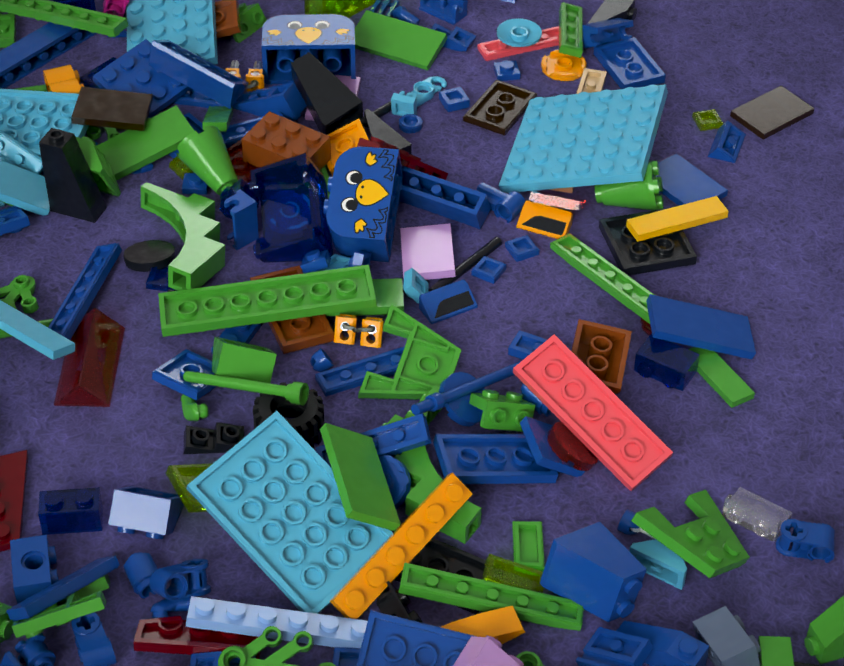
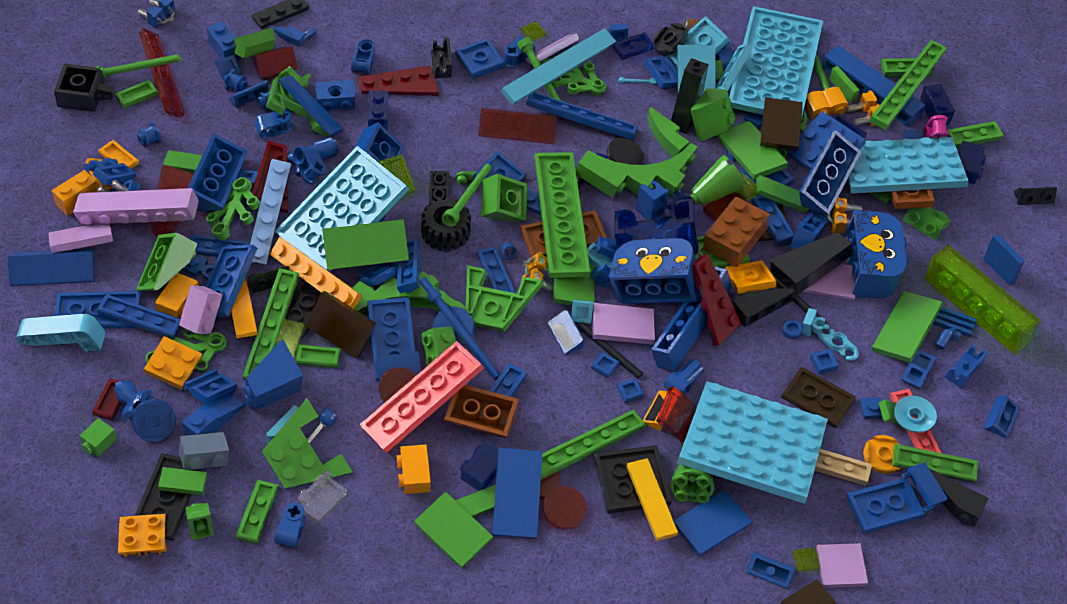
camera: 90 degrees right, 10 degrees up
none -> bright green tile [236,480,279,544]
none -> dark brown tile [305,291,377,359]
none -> light orange brick [396,445,431,494]
none -> bright green tile [414,492,493,569]
none -> clear red tile [542,486,587,530]
none -> medium azure hinge [618,77,657,85]
none -> bright green slope [647,107,689,157]
none -> lavender tile [816,543,868,588]
none -> bright green tile [829,66,859,103]
none -> piece [847,91,880,126]
none -> bright green tile [879,399,898,424]

